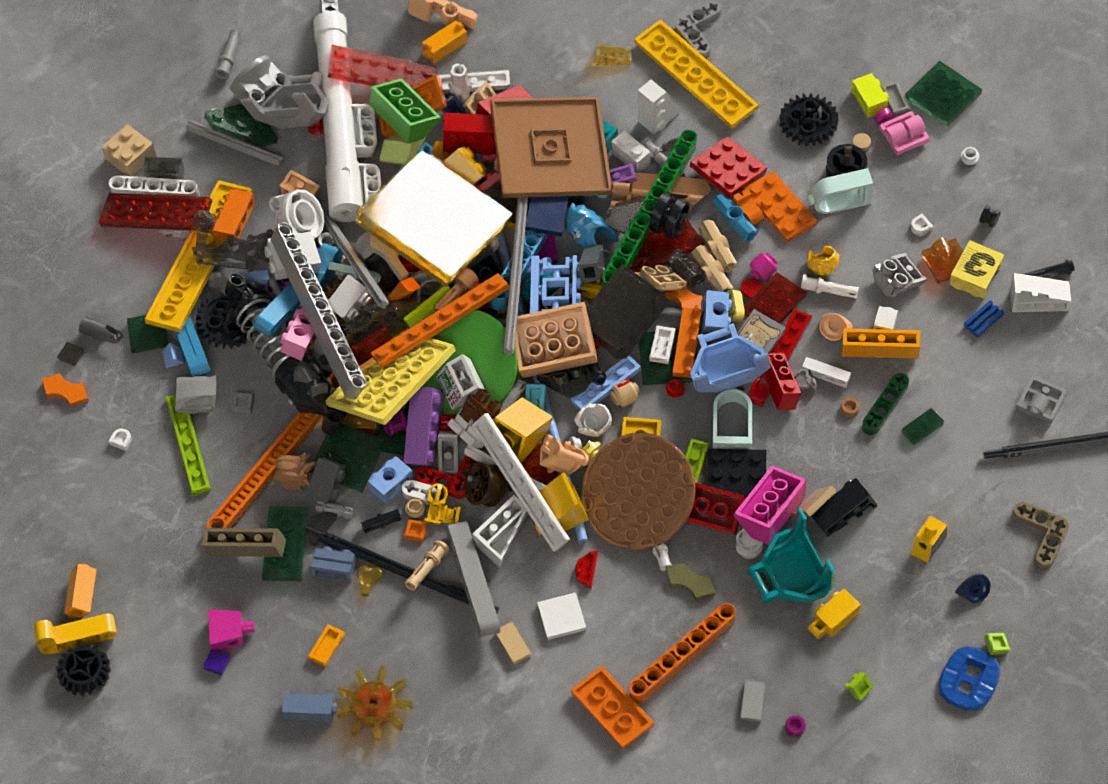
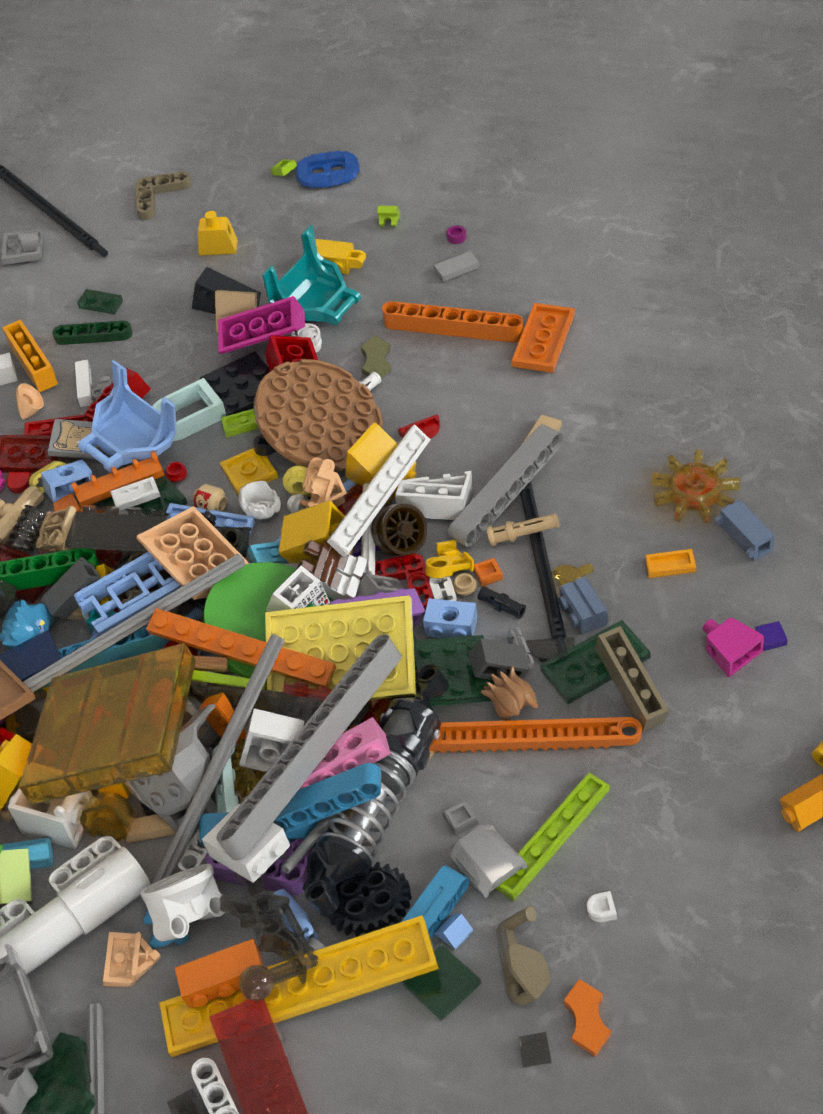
camera: 120 degrees left, 10 degrees down
dark grey piece [79,317,123,343] -> none
white tile [537,592,586,640] -> none
medium nougat tile [840,398,860,418] -> none
dark blue piece [955,573,991,603] -> none
none -> dark tan piece [497,906,550,1006]

